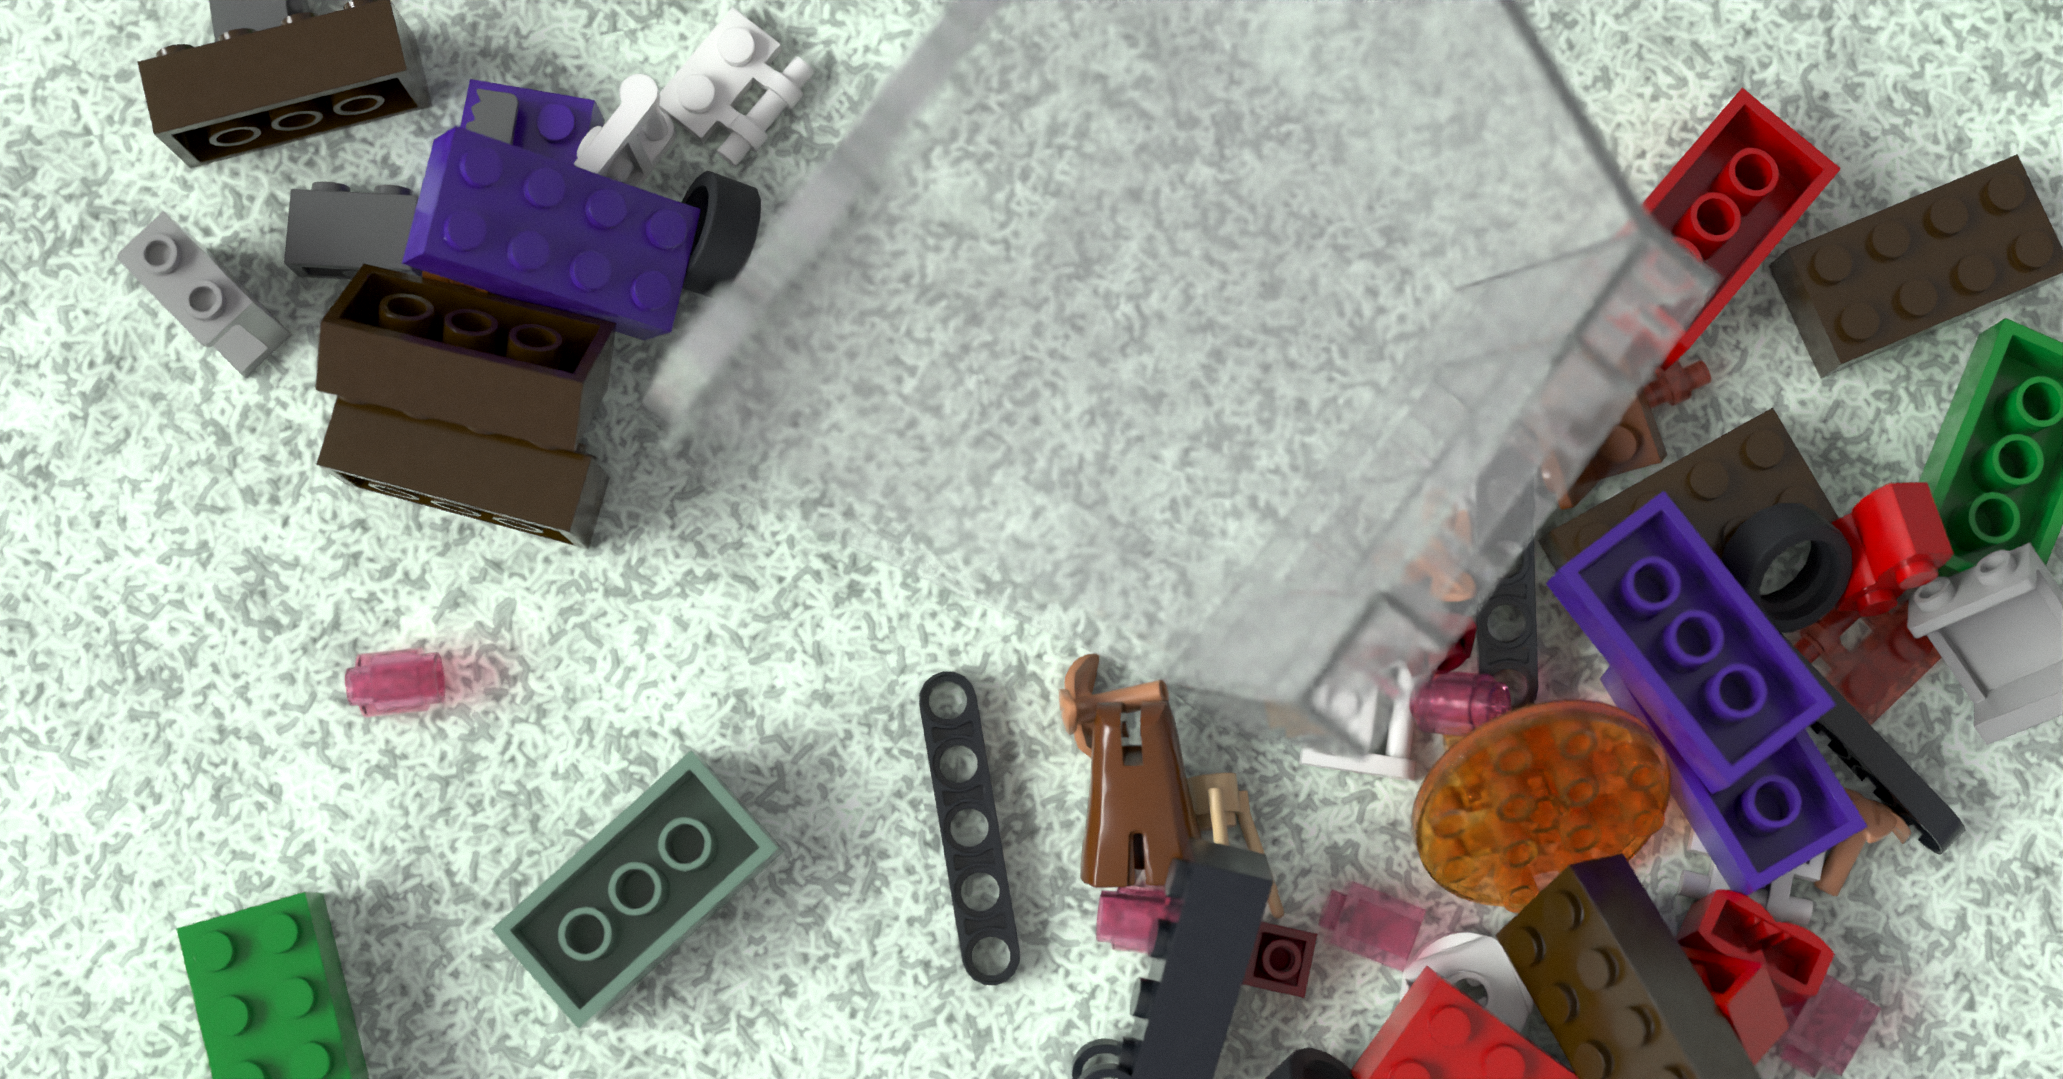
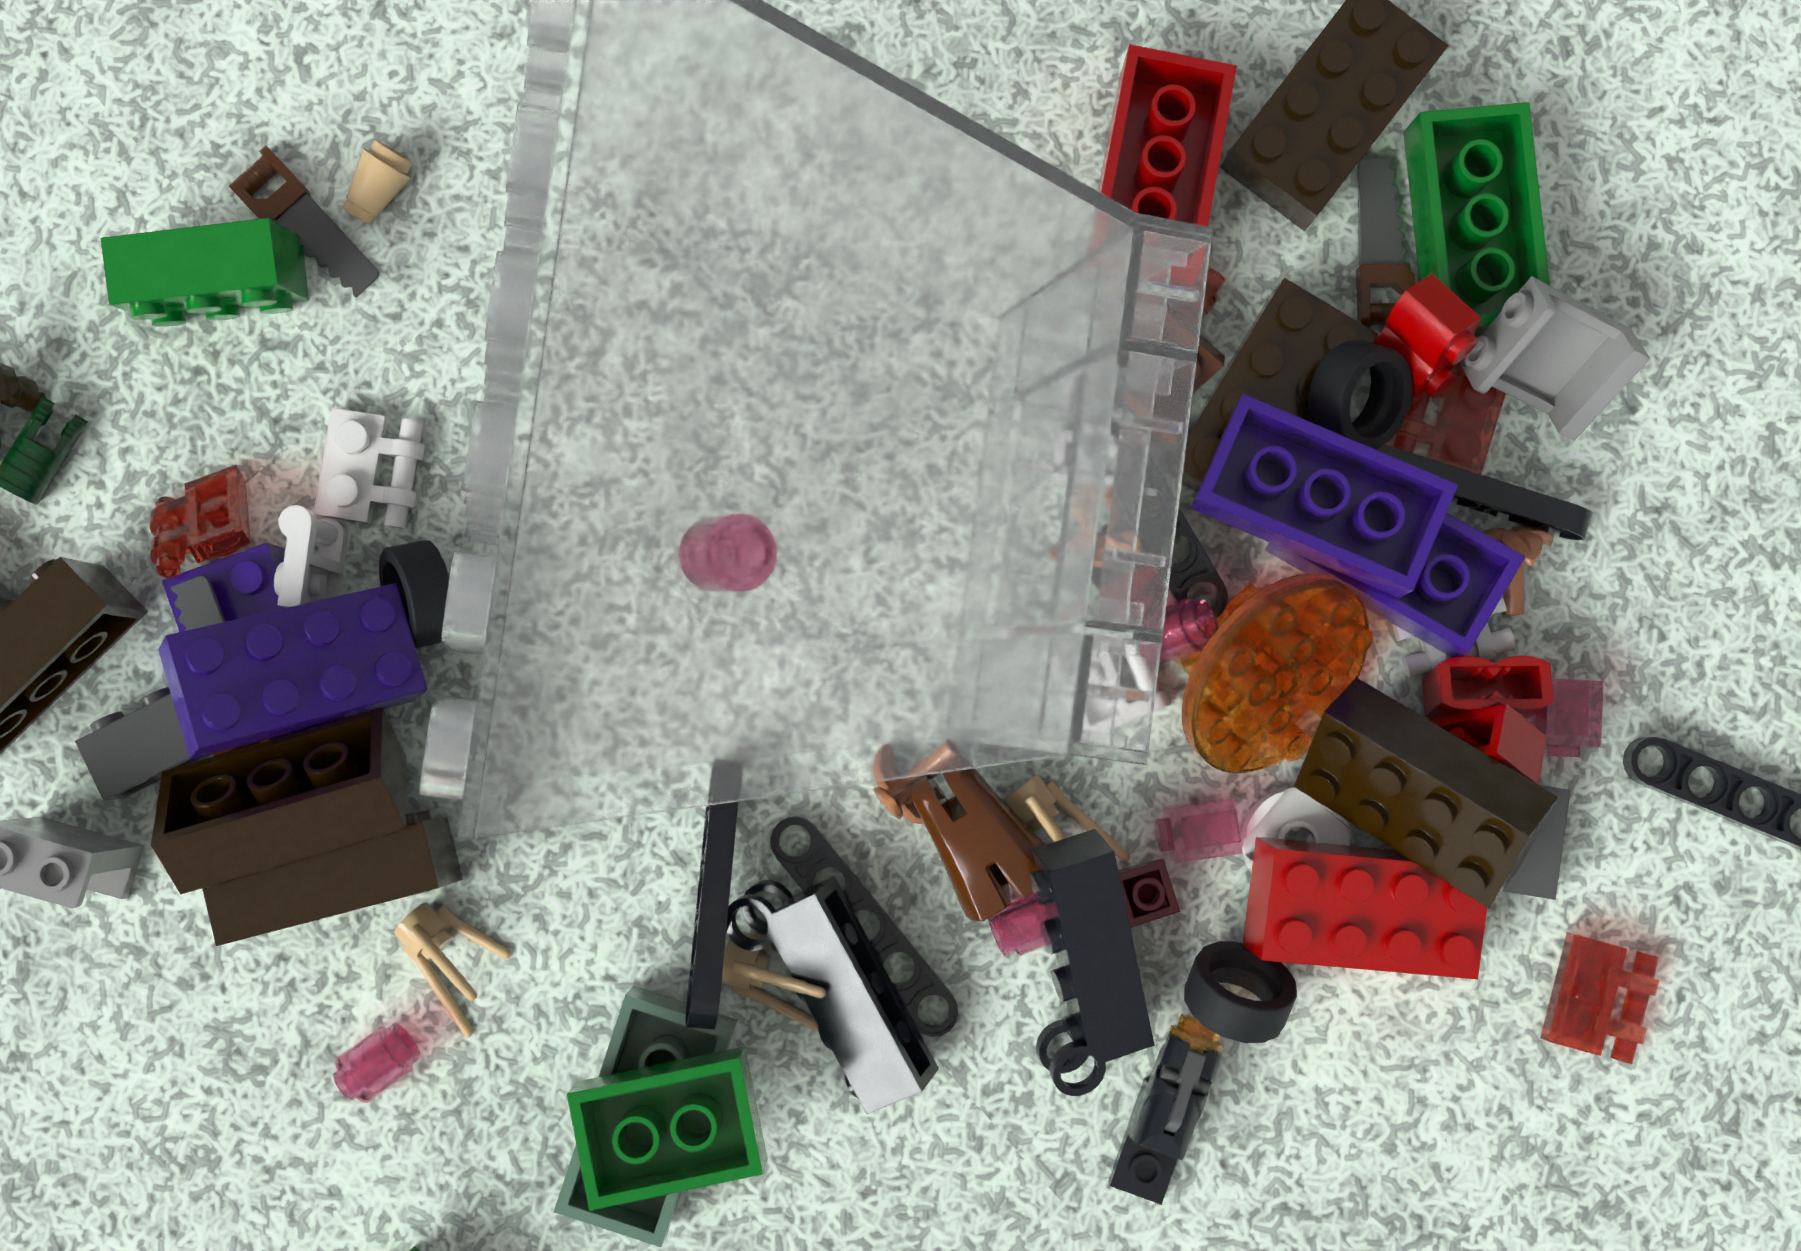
camera: 30 degrees left, 5 degrees up
none -> clear red plate [149,465,251,578]
none -> tan plant [394,902,512,1037]
none -> green brick [566,1046,768,1211]
none -> clear pink brick [679,514,777,592]
none -> black beam [685,758,741,1030]
none -> tan plant [722,934,826,1032]
none -> hinge [726,876,939,1114]
none -> dark grey piece [1356,157,1416,328]

